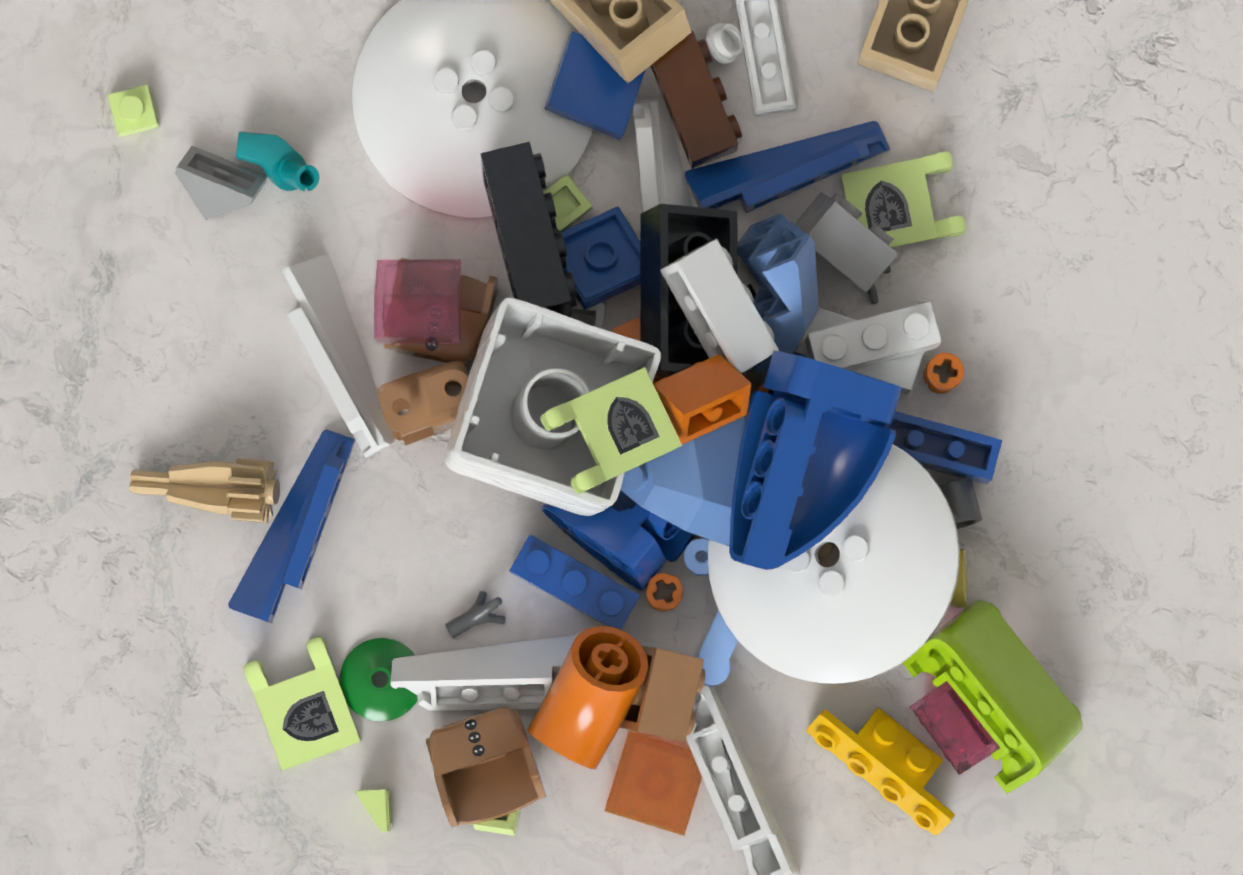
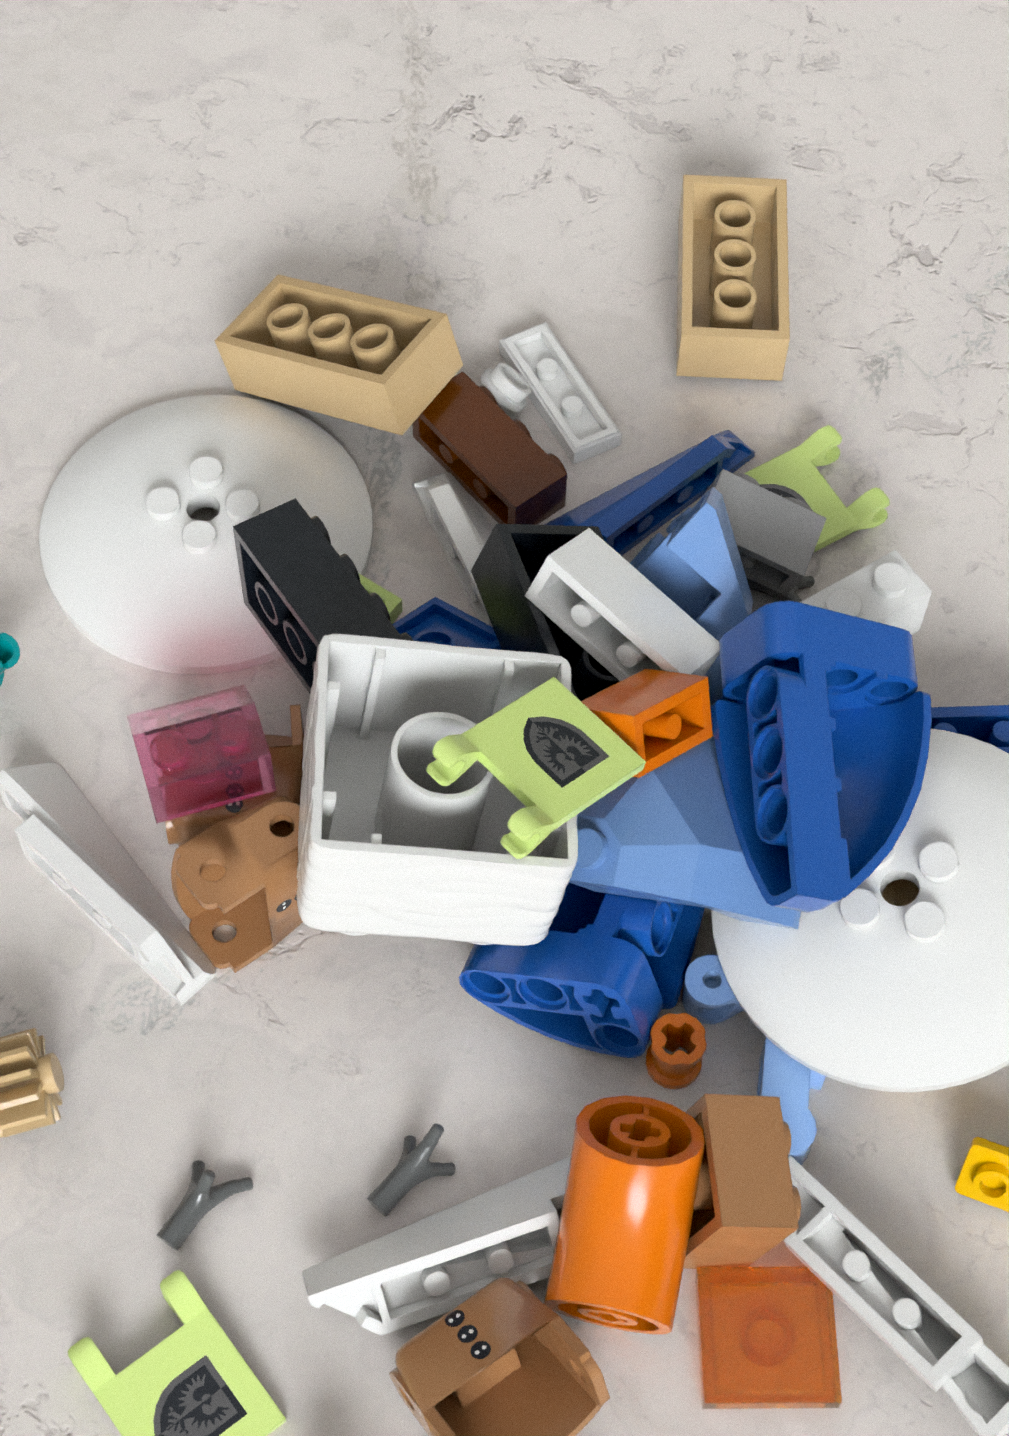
camera: 20 degrees left, 25 degrees down
blue wedge [228,430,355,623] -> none
green dish [340,638,418,721] -> none
blue brick [509,534,640,630] -> none
blue tile [544,31,645,140] -> none
orange bush [923,353,964,394] -> none
none -> dark grey bar [157,1160,253,1251]

